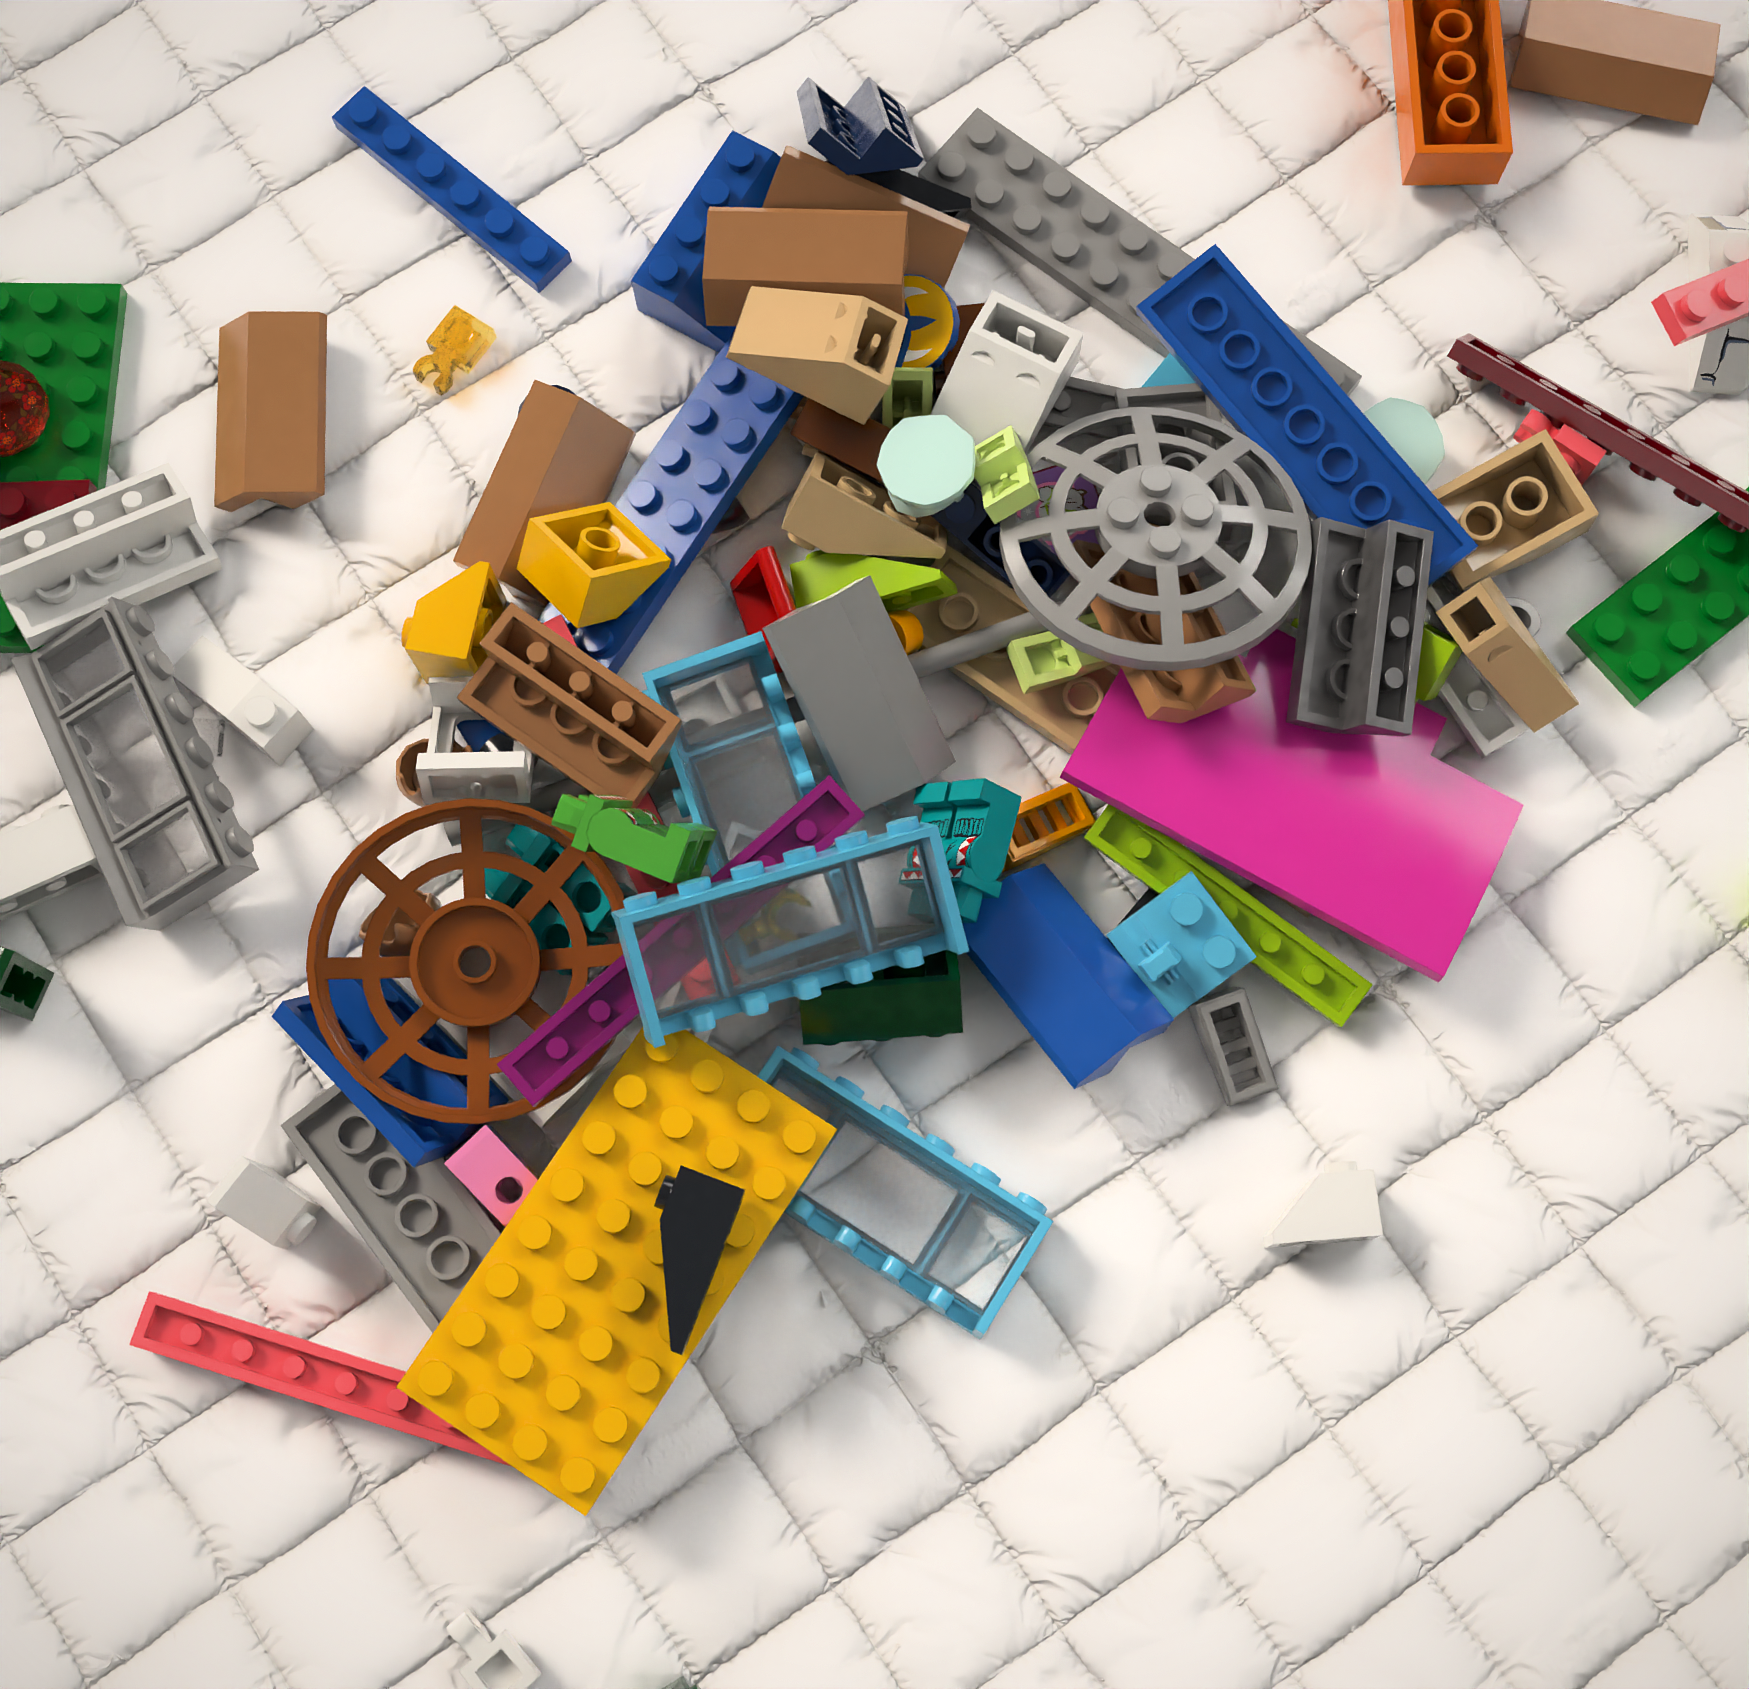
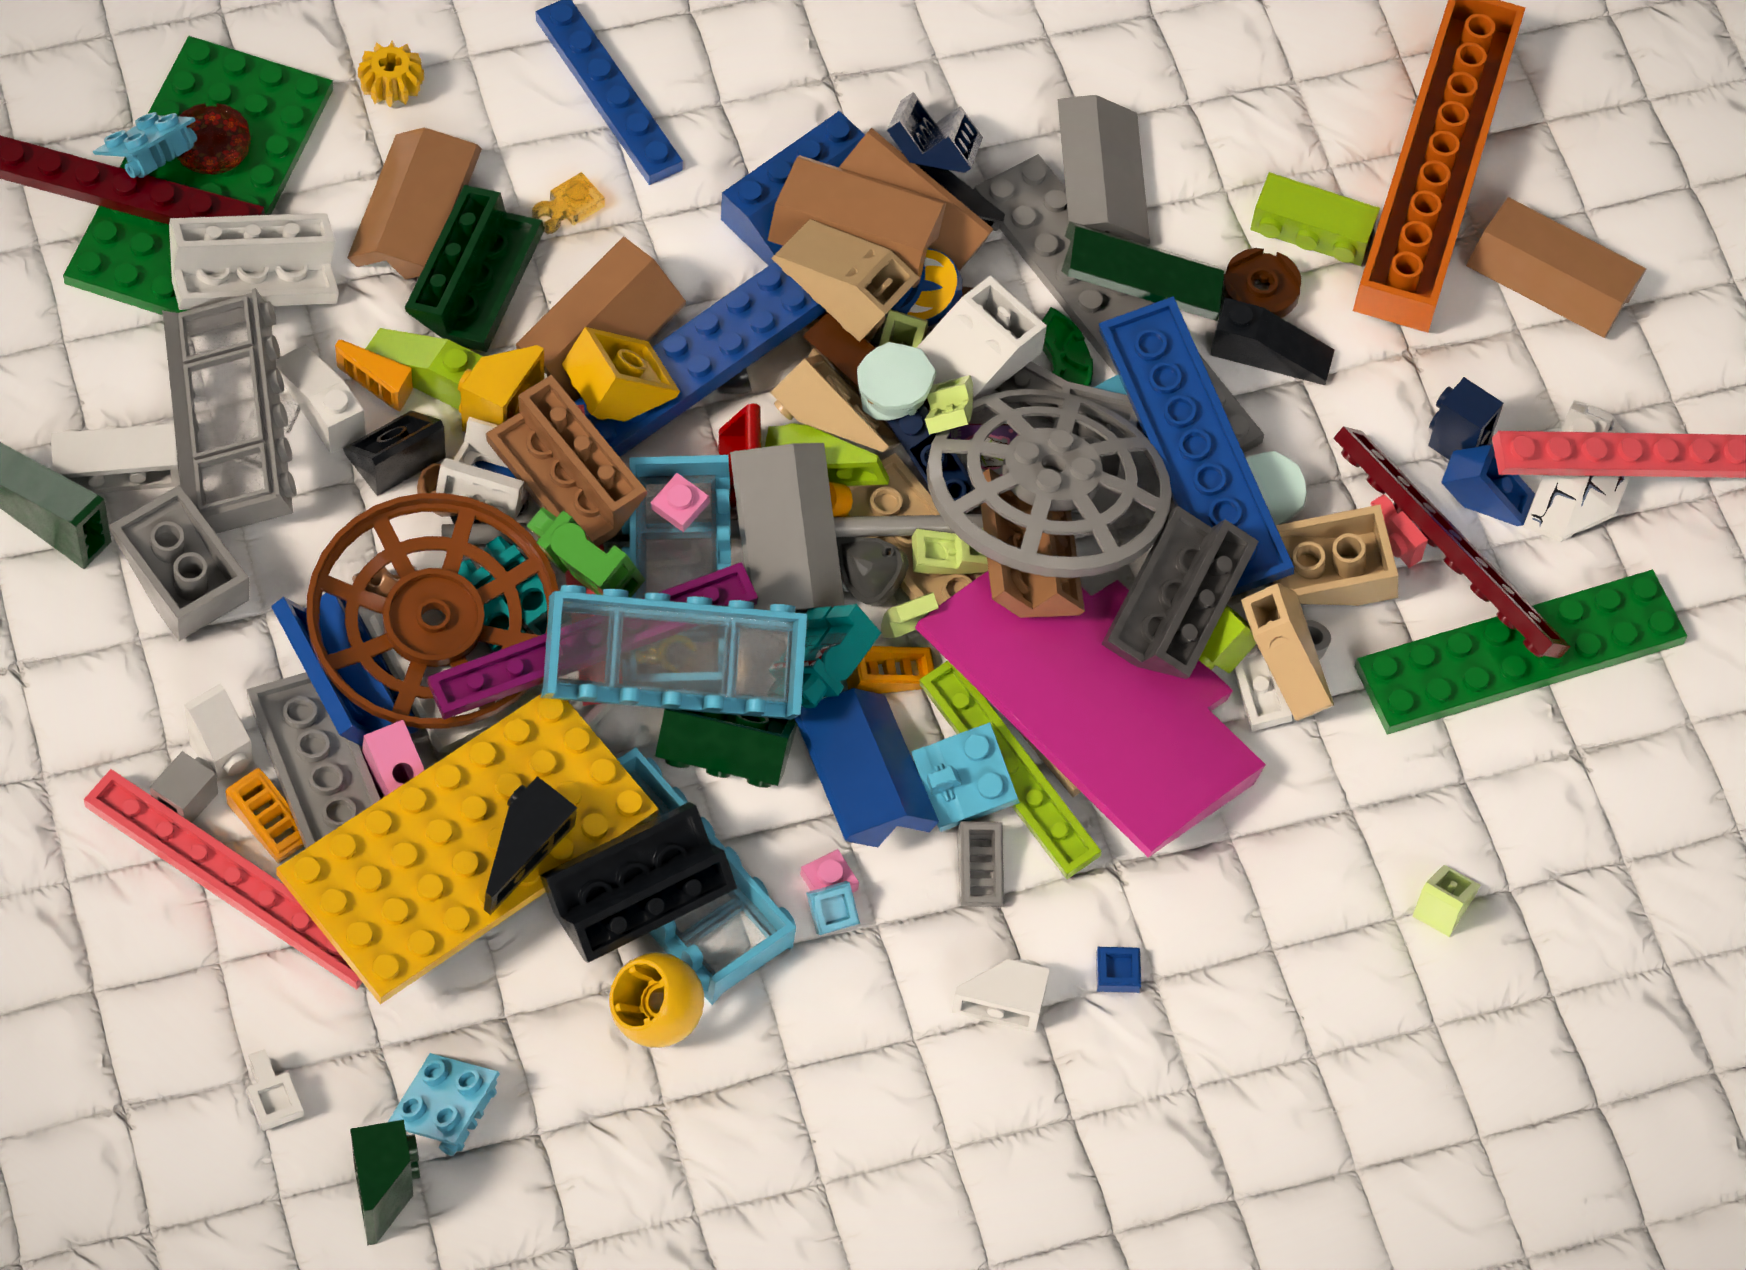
camera: 10 degrees right, 15 degrees down
none -> light grey slope [109,485,249,641]
none -> light grey brick [150,751,219,823]
none -> light orange slope [225,767,304,864]
none -> light orange slope [335,339,413,412]
none -> black slope [343,410,446,496]
none -> yellow gear [358,40,424,107]
none -> lime slope [365,328,483,410]
none -> medium azure hinge [388,1053,500,1156]
none -> dark green slope [405,185,545,352]
none -> black slope [540,802,737,963]
none -> yellow wheel [609,952,704,1048]
none -> bright pink plate [651,473,710,532]
none -> bright pink plate [800,849,859,893]
none -> medium azure tile [806,881,860,935]
none -> dark grey piece [836,537,909,606]
none -> yellowish green slope [881,593,939,638]
none -> green tile [1042,307,1093,387]
none -> light grey slope [1057,95,1150,245]
none -> dark green slope [1061,221,1224,321]
none -> blue tile [1096,946,1141,993]
none -> black slope [1210,298,1335,385]
none -> reddish brown plate [1222,248,1301,318]
none -> lime brick [1250,172,1380,266]
none -> dark blue brick [1428,377,1504,460]
none -> blue slope [1441,444,1535,526]

